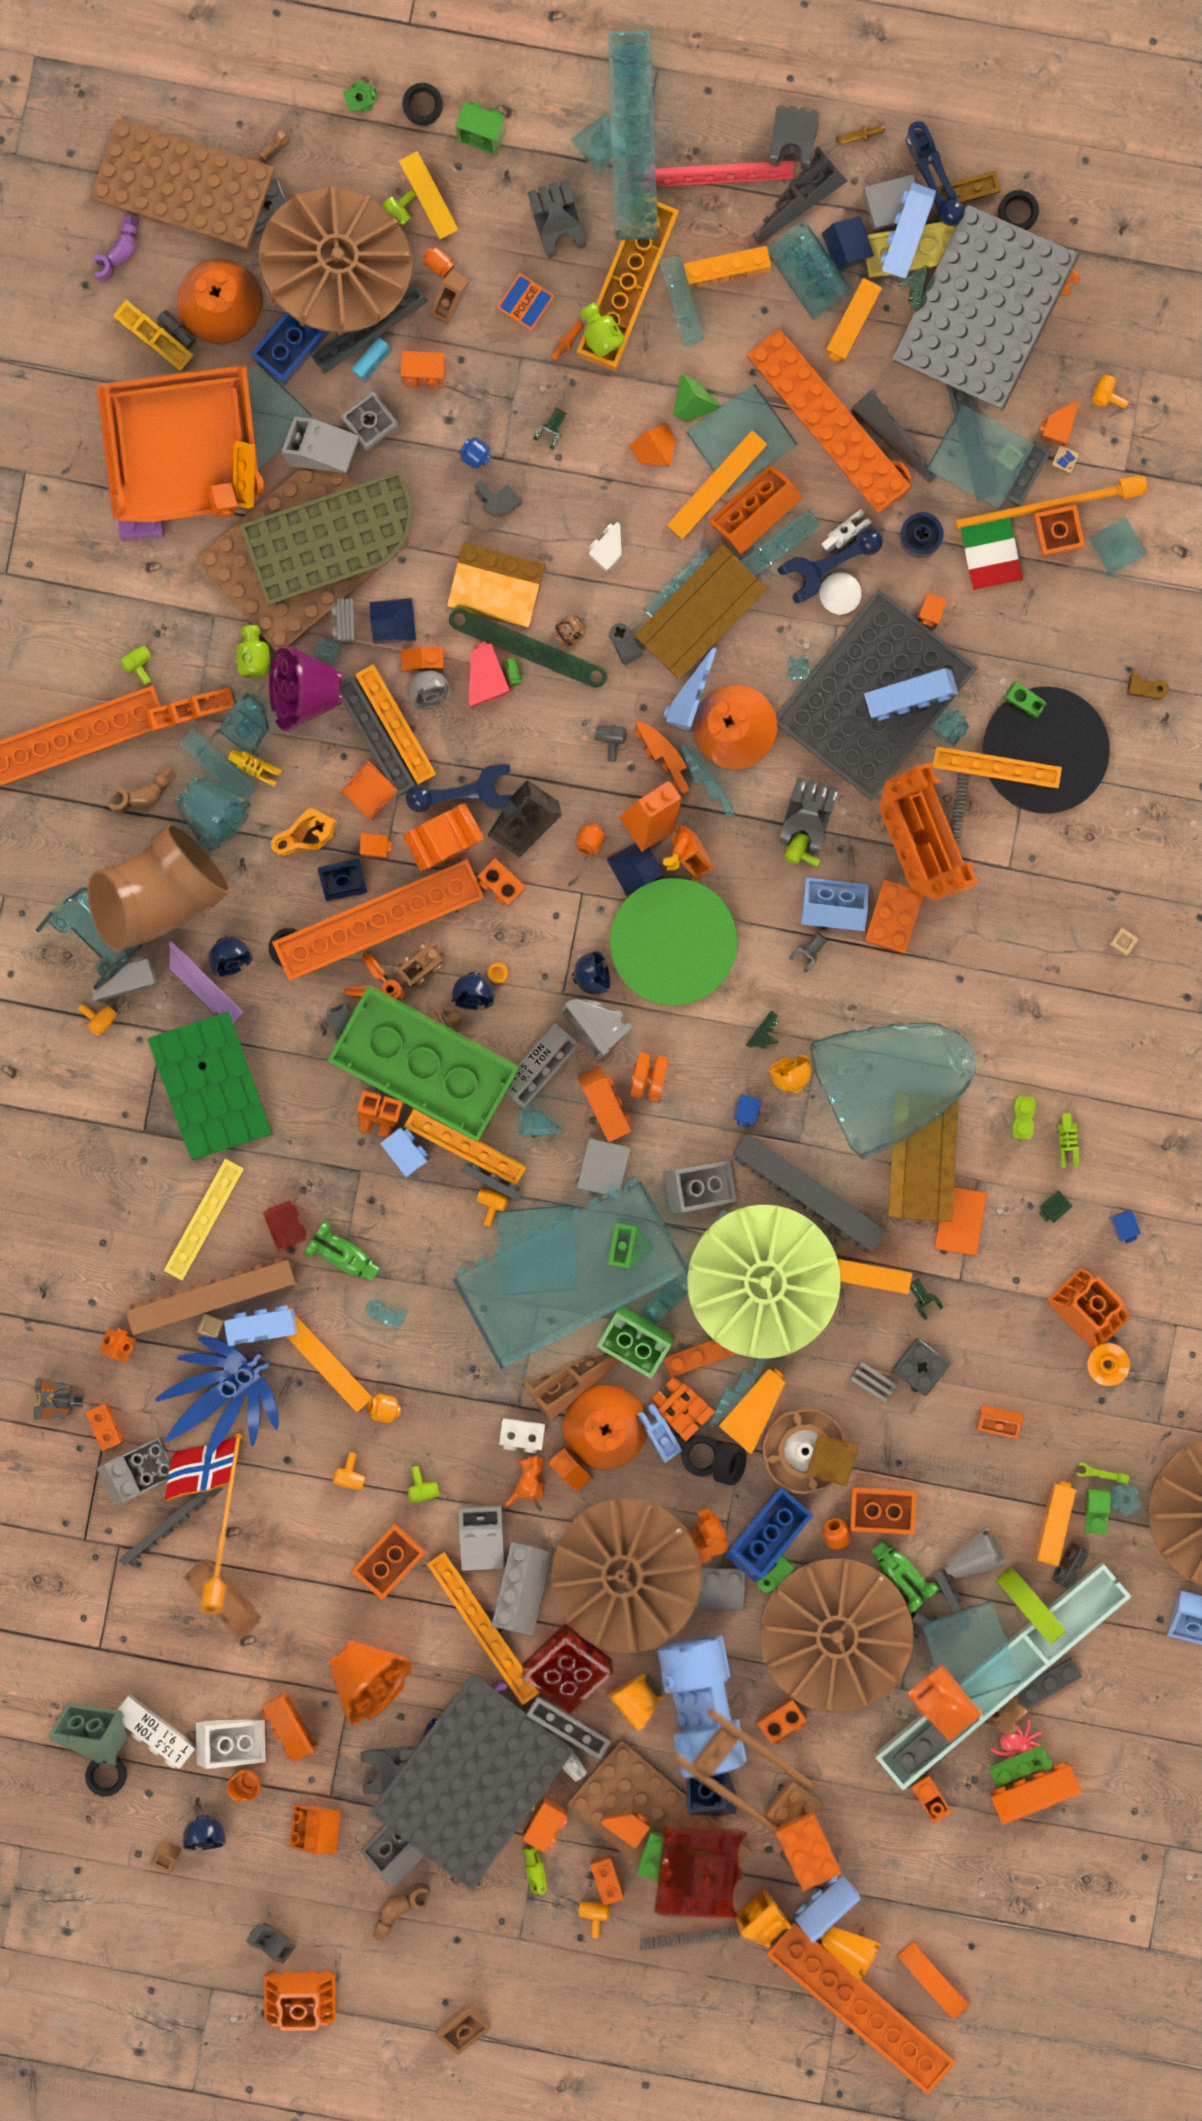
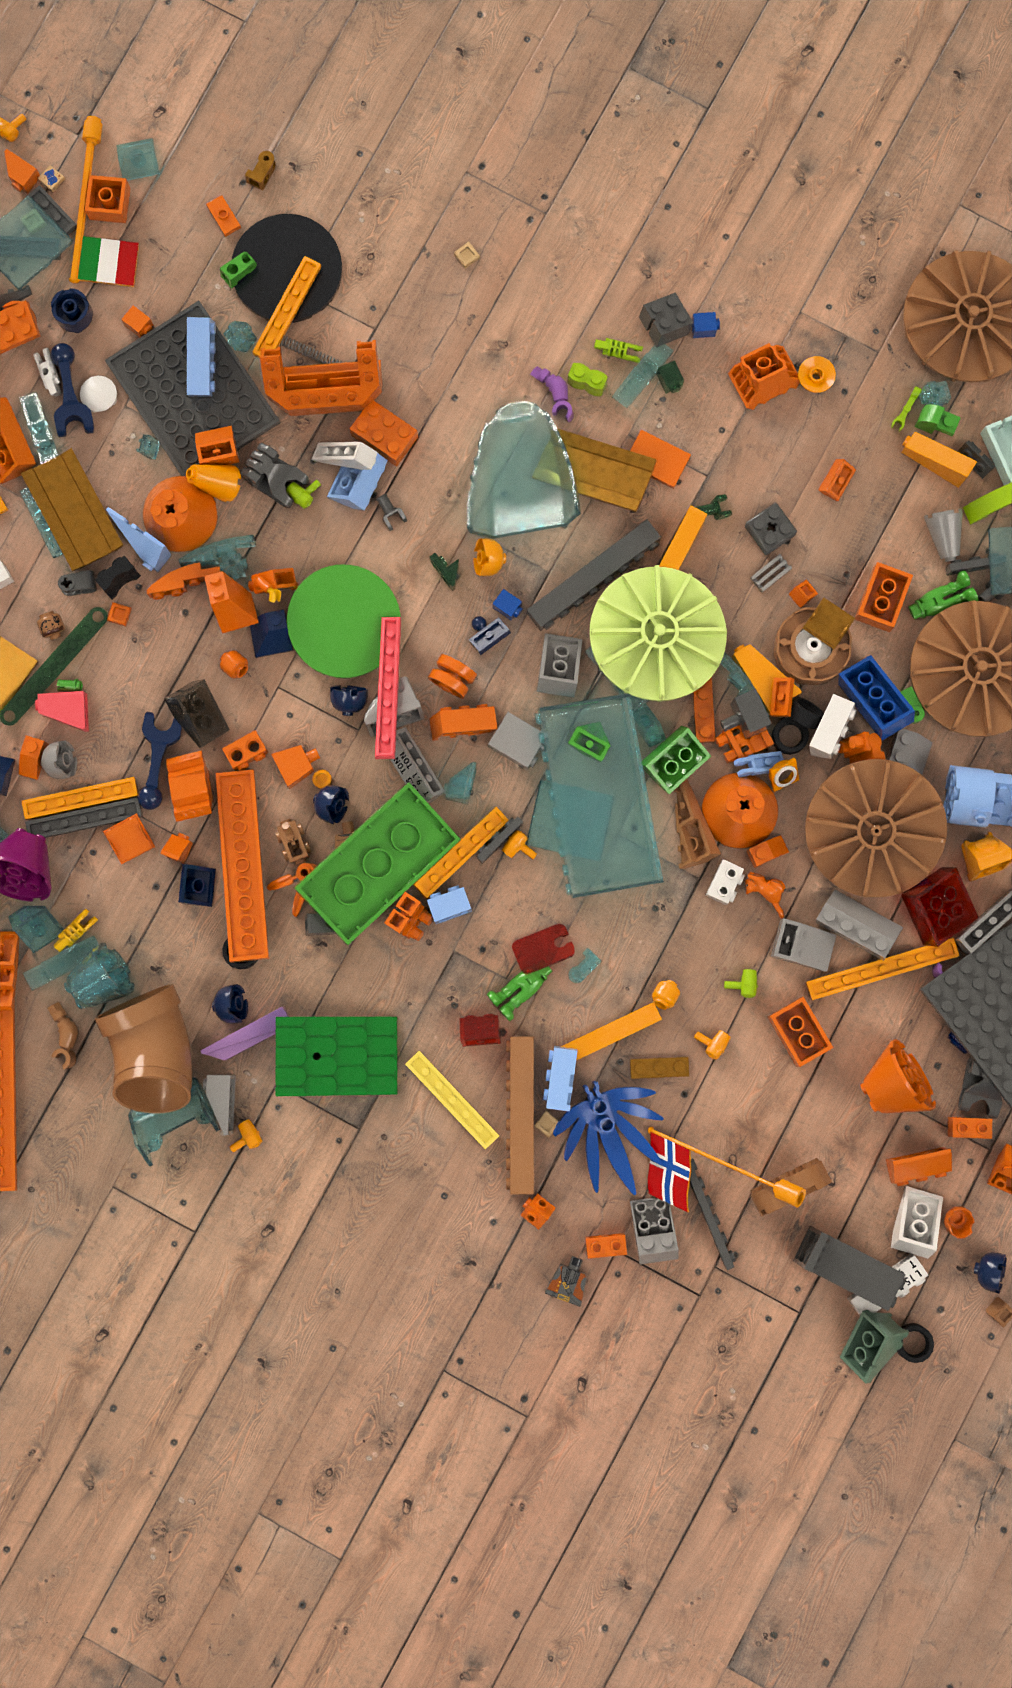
camera: 70 degrees left, 5 degrees down
light orange piece [271,808,337,857] -> none
dark grey piece [595,725,627,762] -> none
orange head [822,1518,852,1550] -> none
none -> black brick [95,556,141,600]
none -> orange tile [107,602,132,627]
none -> light orange cone [186,464,241,503]
none -> orange slope [195,426,240,465]
none -> orange plate [206,195,241,237]
none -> clear light blue brick [219,551,248,580]
none -> orange torso [271,745,320,789]
none -> white slope [312,442,378,470]
none -> coral tile [375,617,401,759]
none -> plate [469,616,511,655]
none -> clear red piece [512,924,575,974]
none -> medium lavender piece [530,366,574,422]
none -> clear light blue slope [612,344,674,408]
none -> pearl gold plate [630,1057,689,1079]
none -> dark grey piece [639,292,693,347]
none -> dark grey brick [720,688,772,739]
none -> light orange piece [769,758,799,792]
none -> orange plate [770,677,794,717]
none -> orange slope [789,579,818,608]
none -> dark grey brick [793,1226,906,1311]
none -> white slope [809,694,857,759]
none -> orange brick [948,1117,992,1139]

